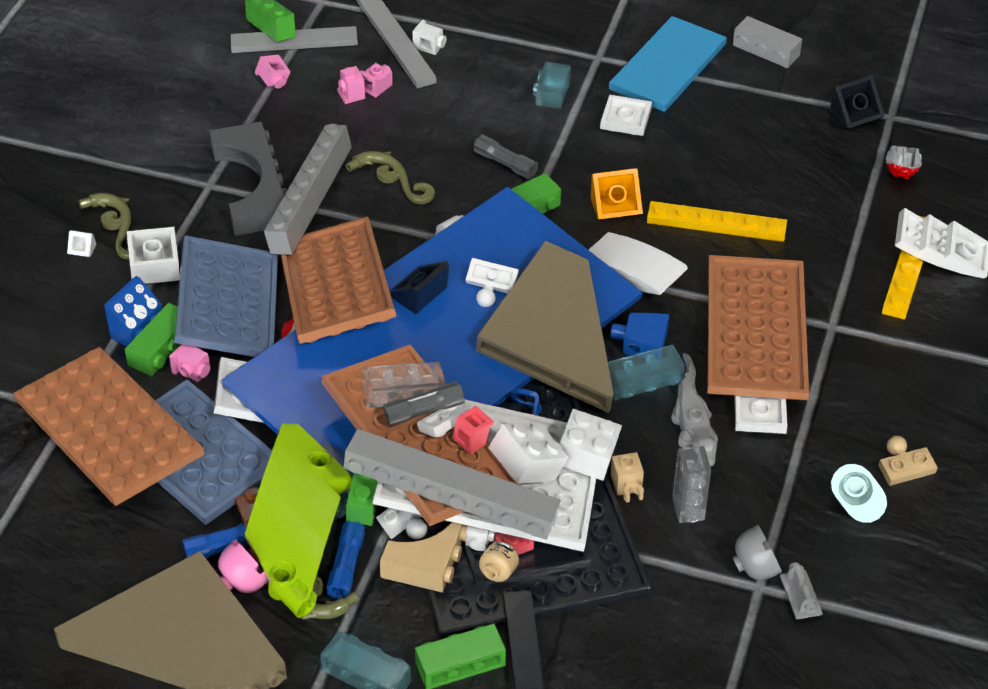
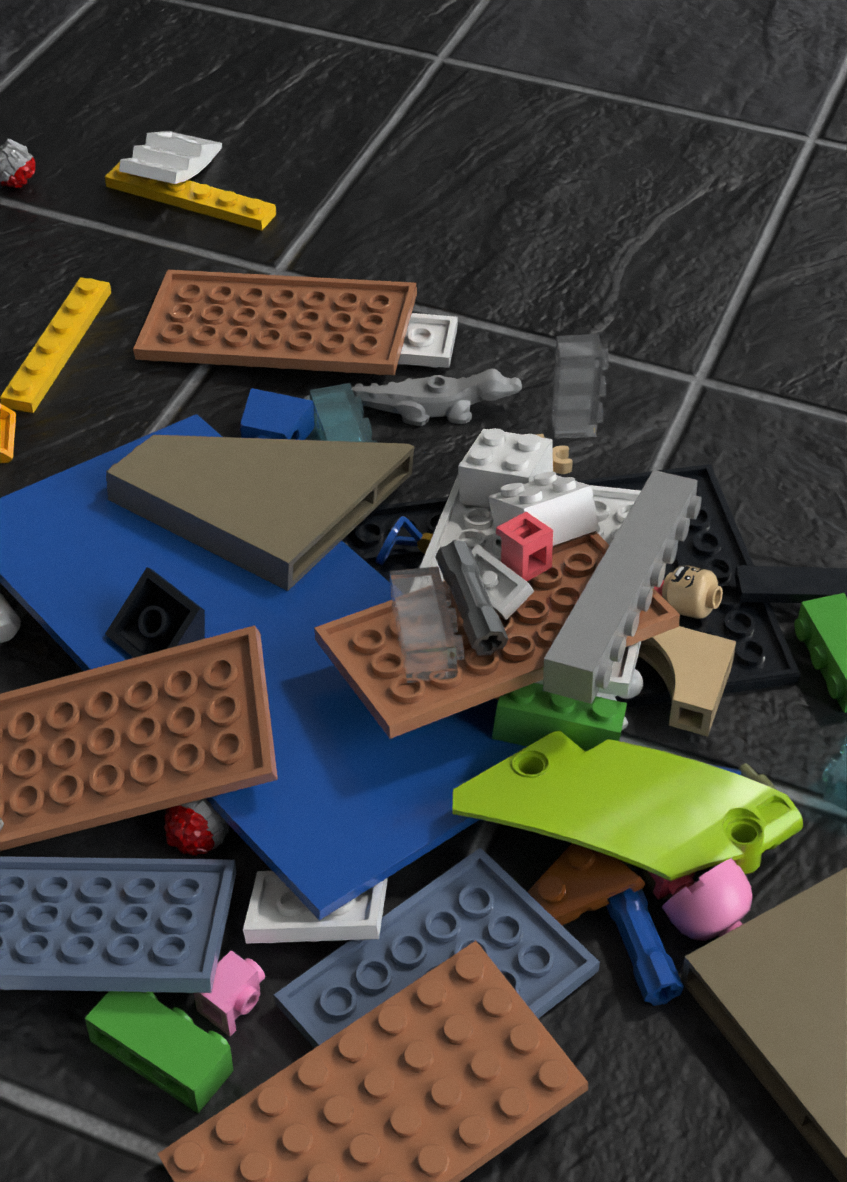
camera: 85 degrees left, 0 degrees up
blue slope [104,276,162,347] -> none
white plate [466,258,519,307] -> none
white slope [589,232,688,295] -> none
light grey cylinder [733,525,782,580] -> none
light grey hinge [780,562,823,620] -> none
light aqua piece [831,464,887,523] -> none
tan plate [878,436,938,486] -> none

